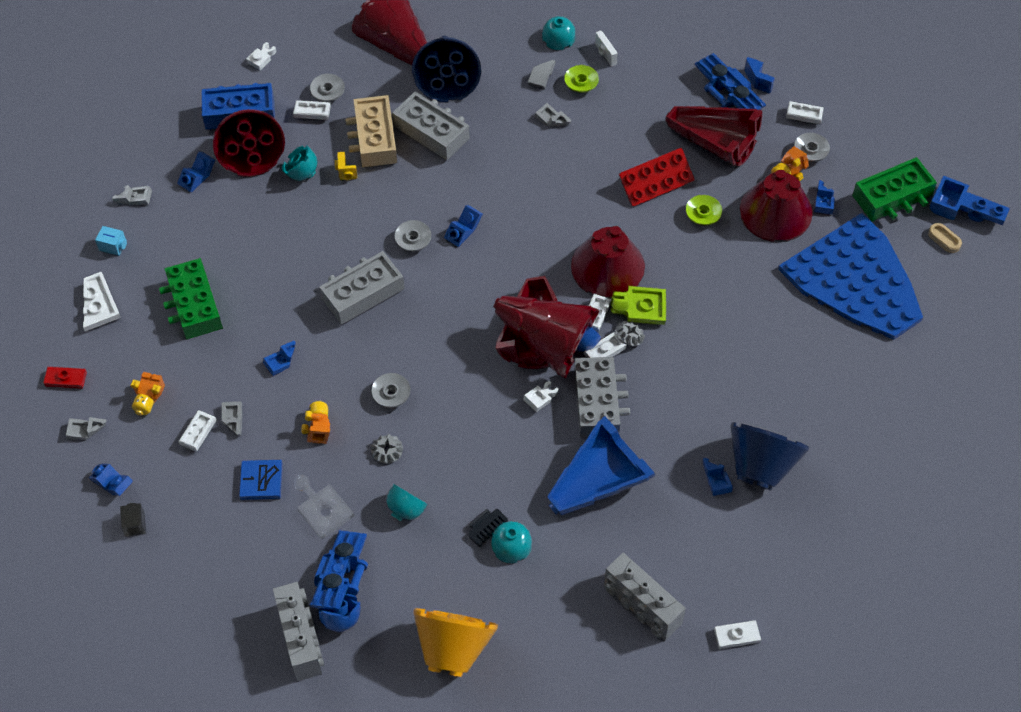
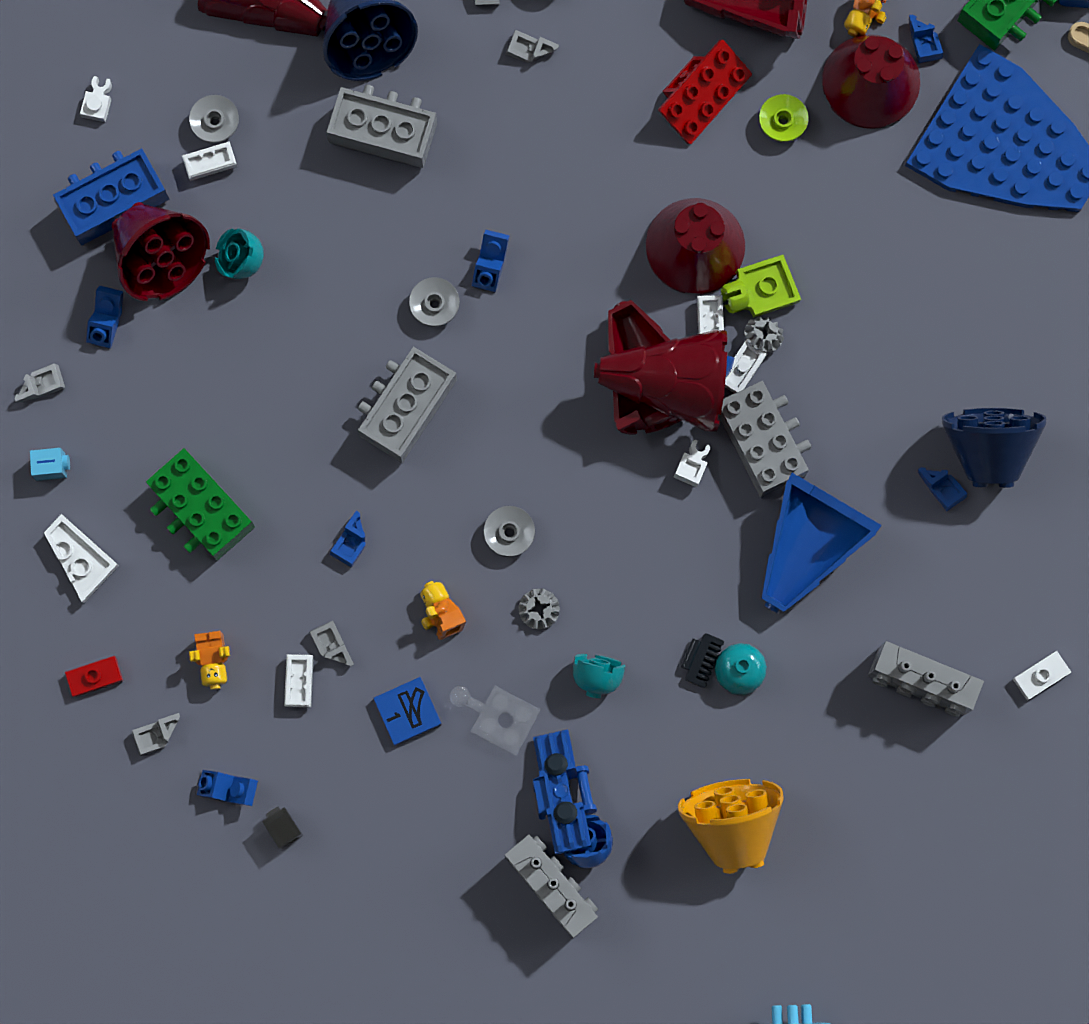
camera: 25 degrees left, 20 degrees up
yellow bracket [335,152,357,180] -> none
tan piece [345,95,397,167] -> none

